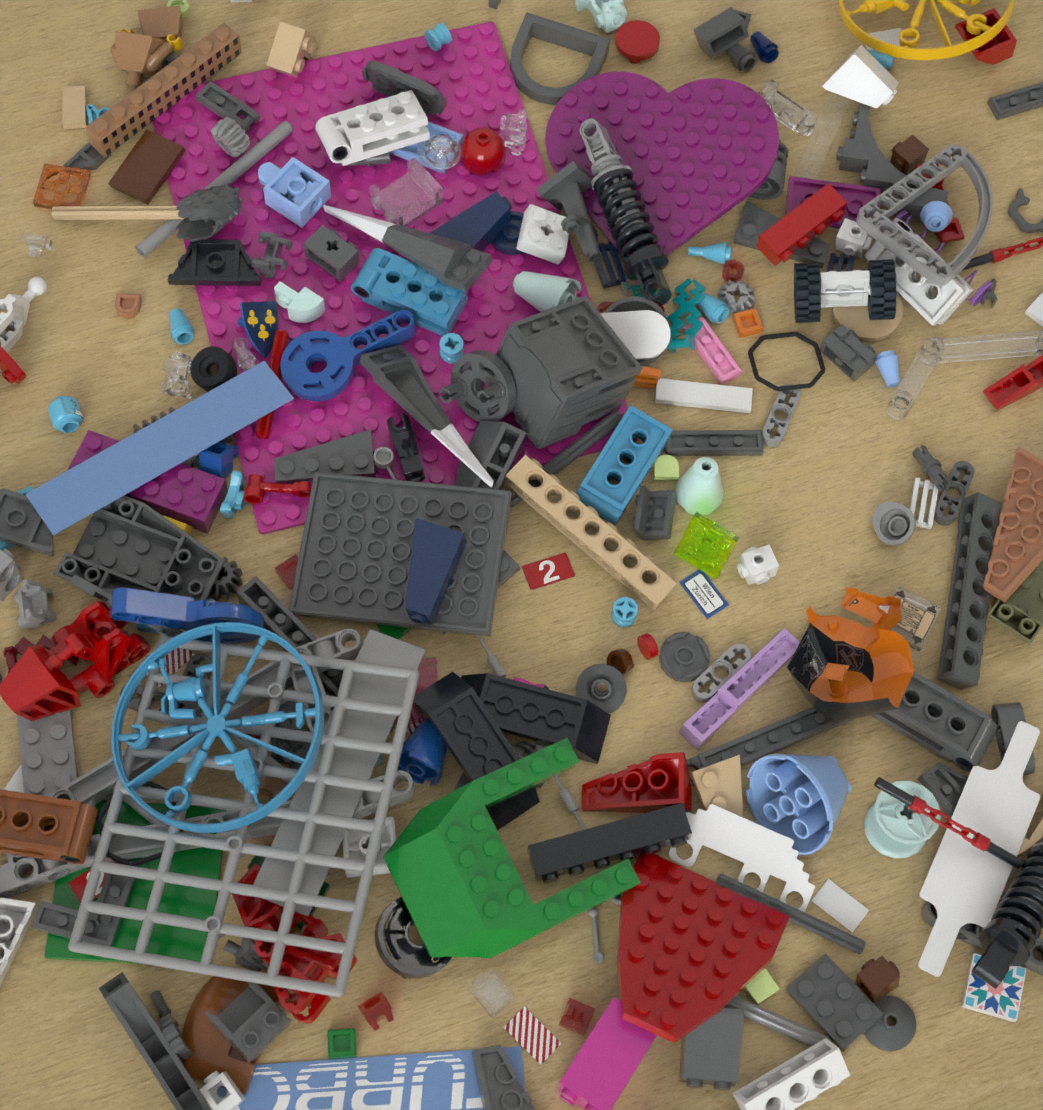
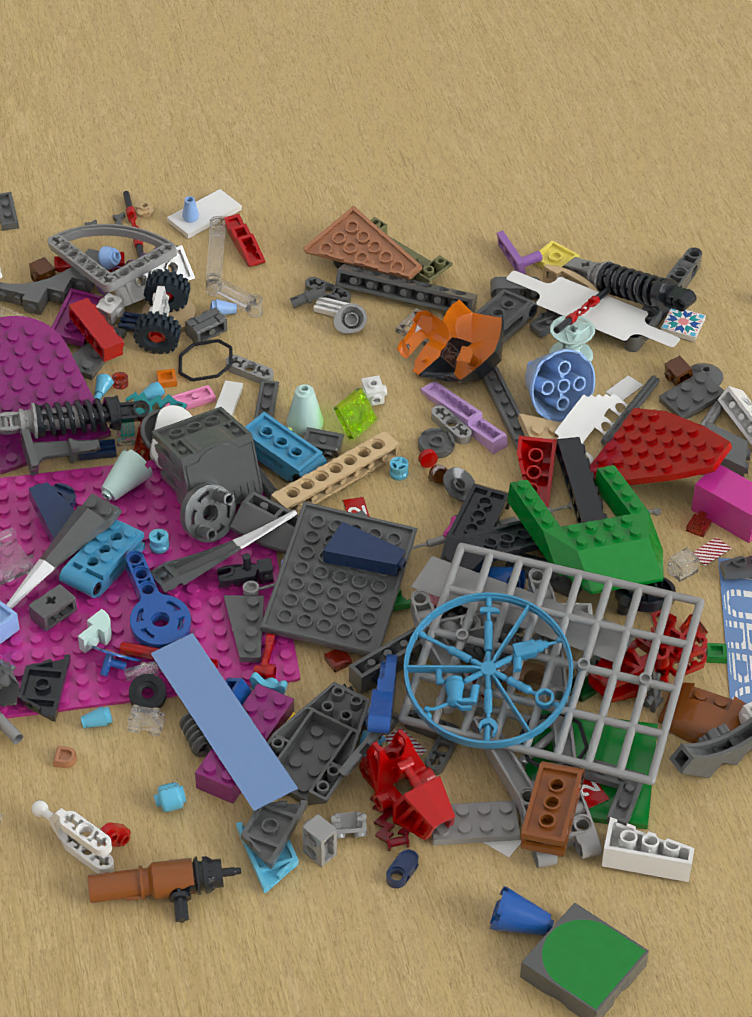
camera: 80 degrees left, 20 degrees down
dark grey piece [205,982,291,1064] -> none
dark grey piece [251,231,293,279] -> none
white brick [517,204,570,264] -> none
sticker [679,569,729,619] -> none
light grey gear [717,279,756,314] -> none

